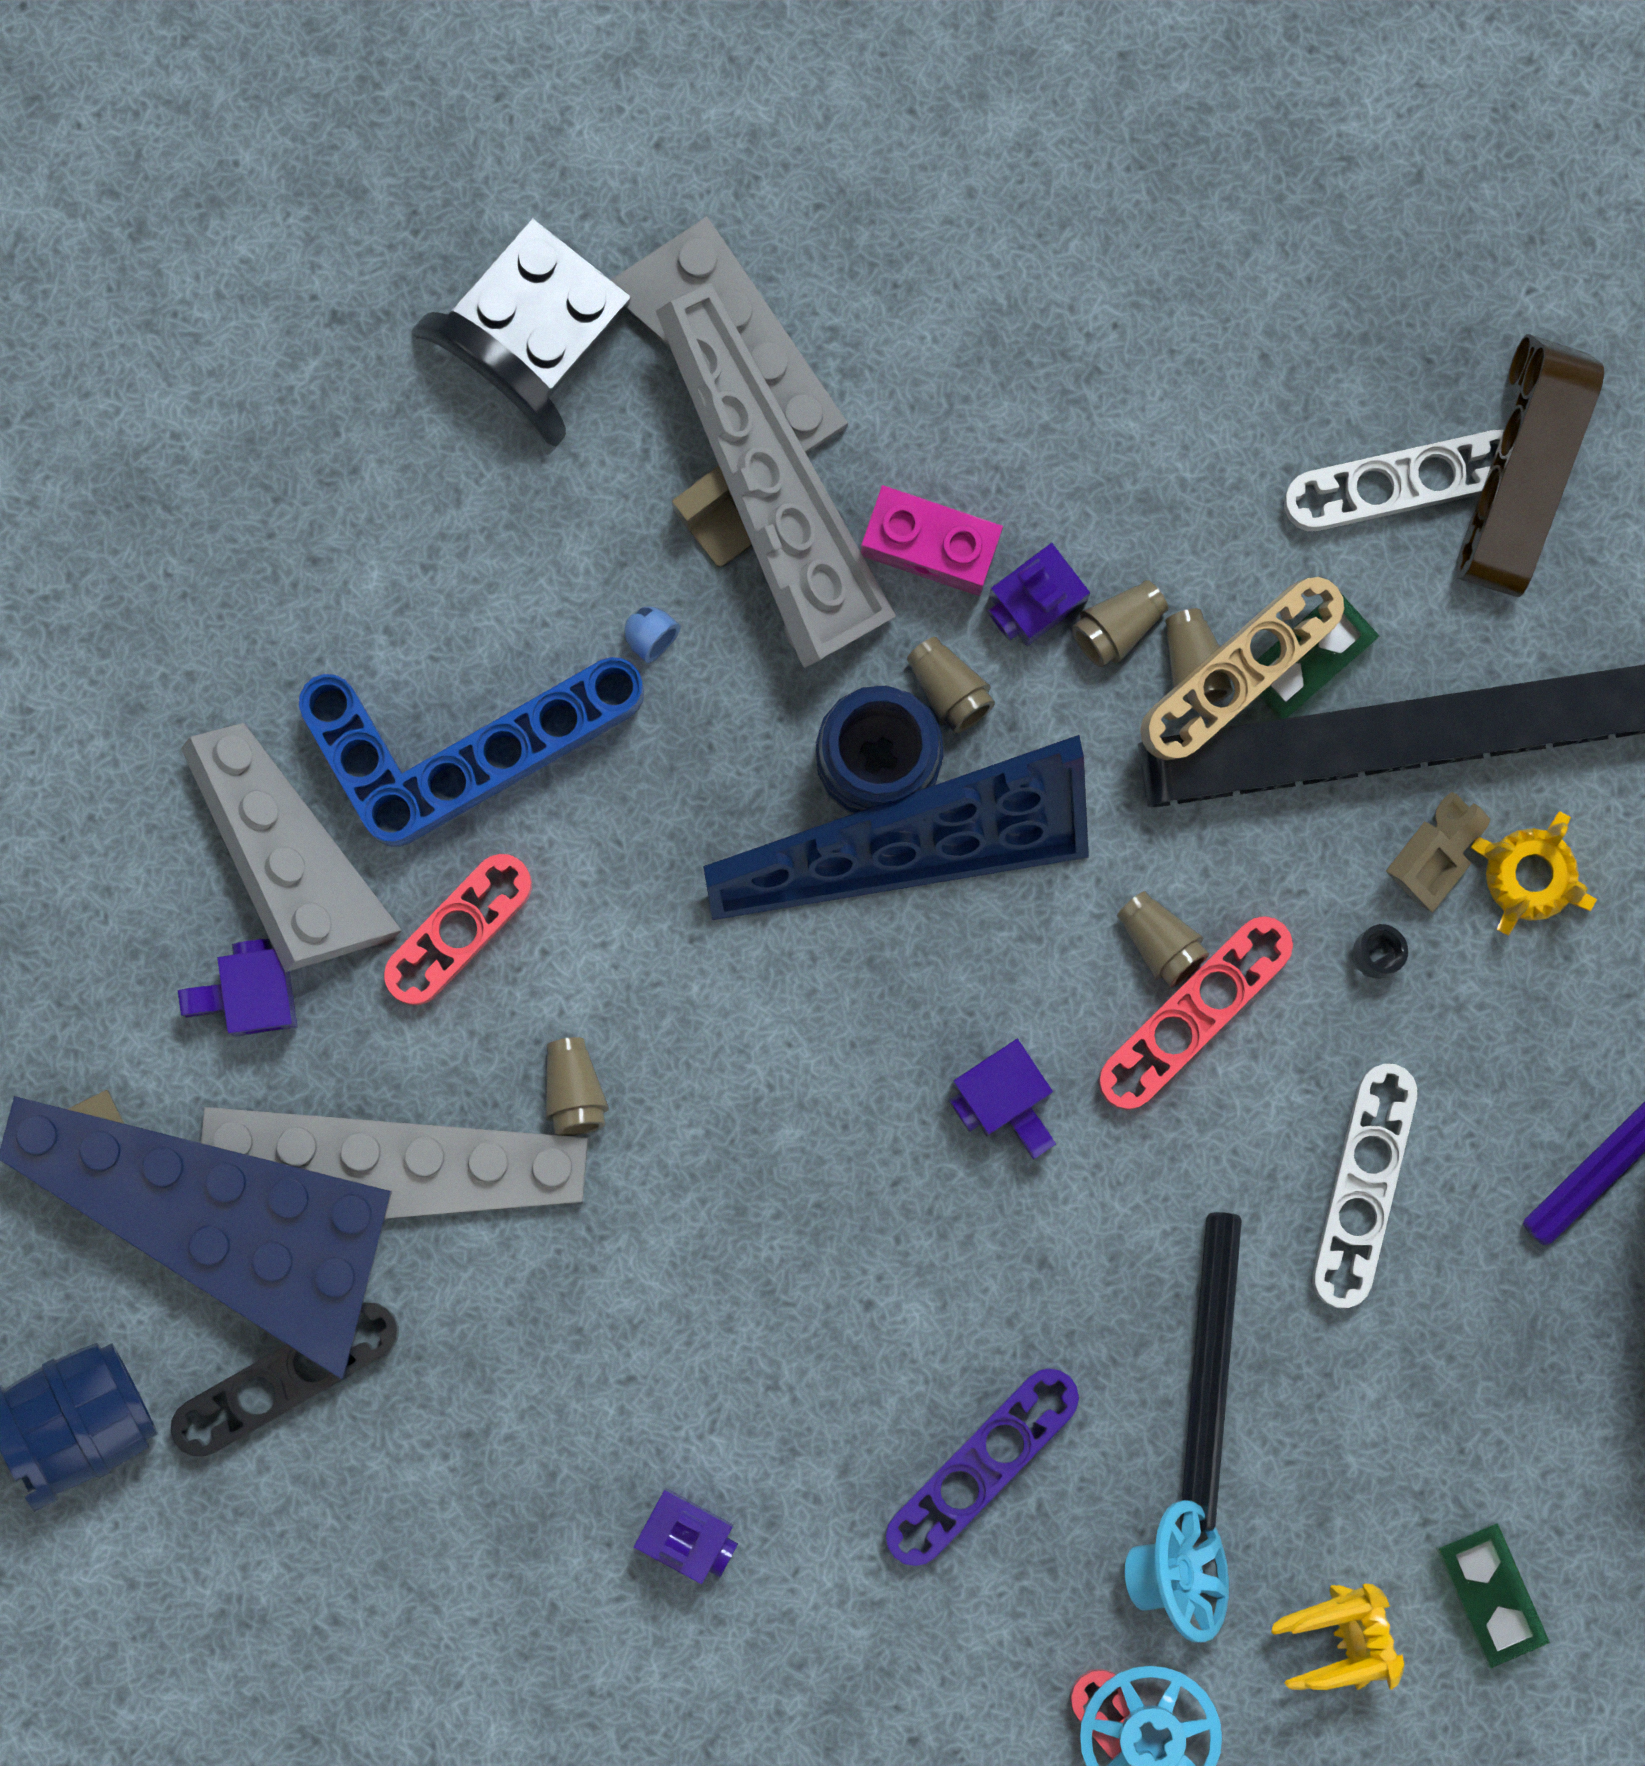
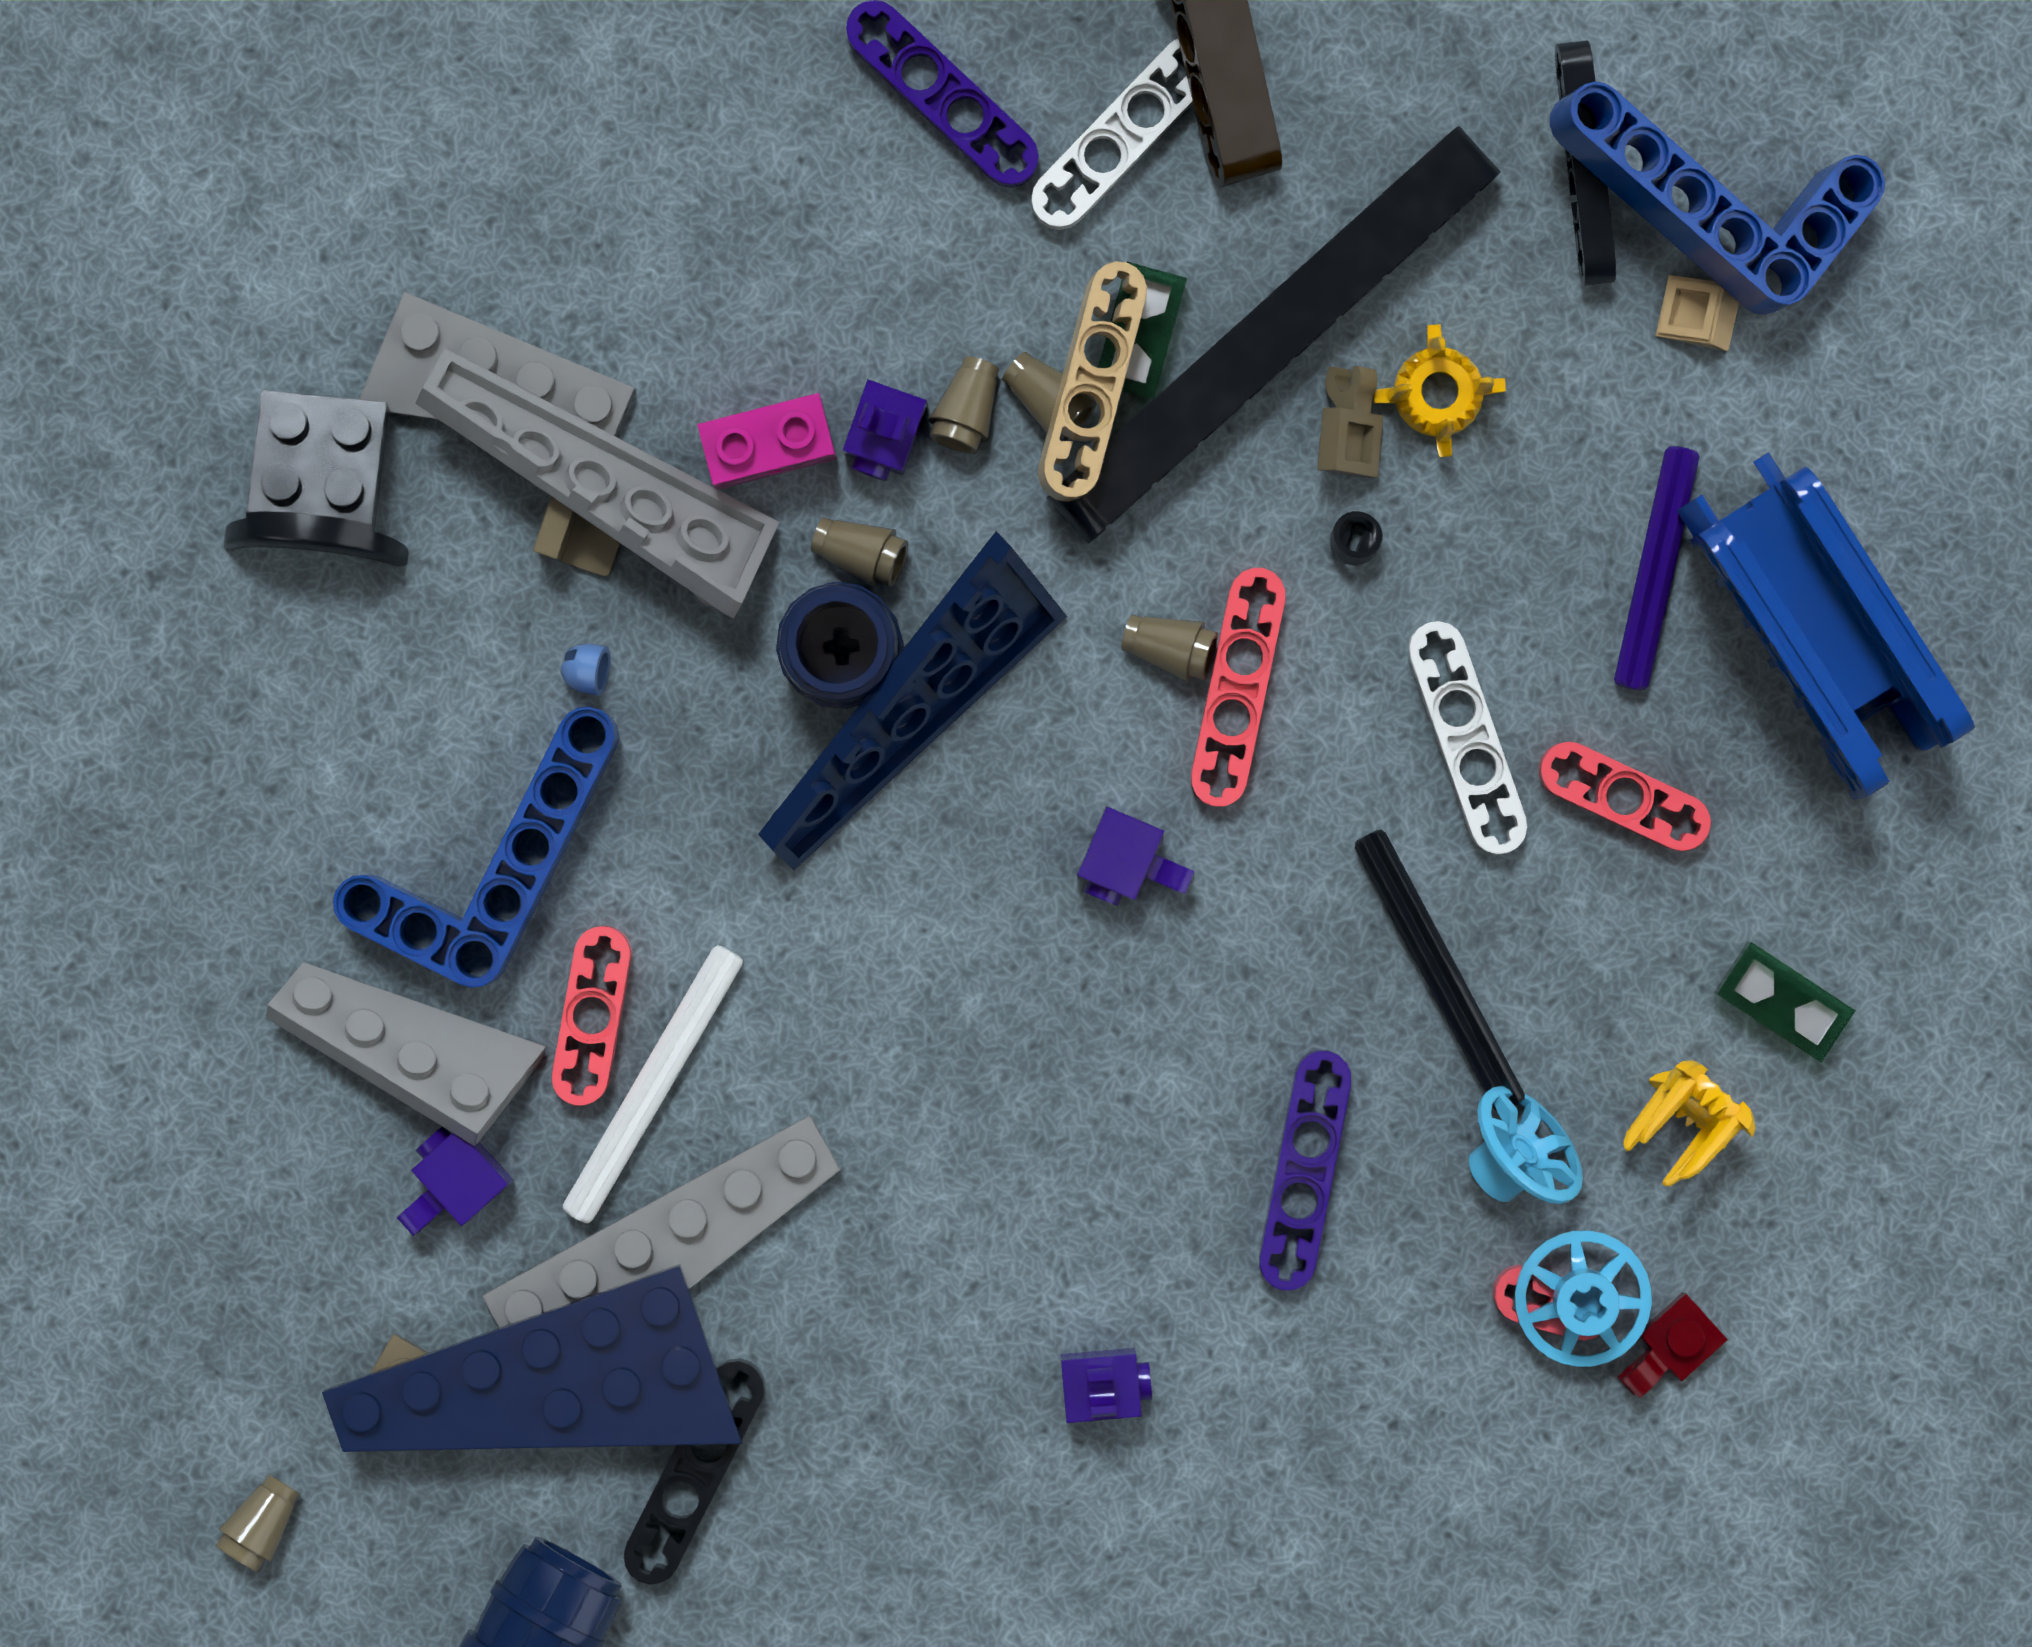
camera: 30 degrees left, 5 degrees up
dark tan cone [546,1037,609,1136] -> none
none -> white axle [563,945,743,1224]
none -> dark purple beam [846,0,1039,188]
none -> coral beam [1538,742,1711,851]

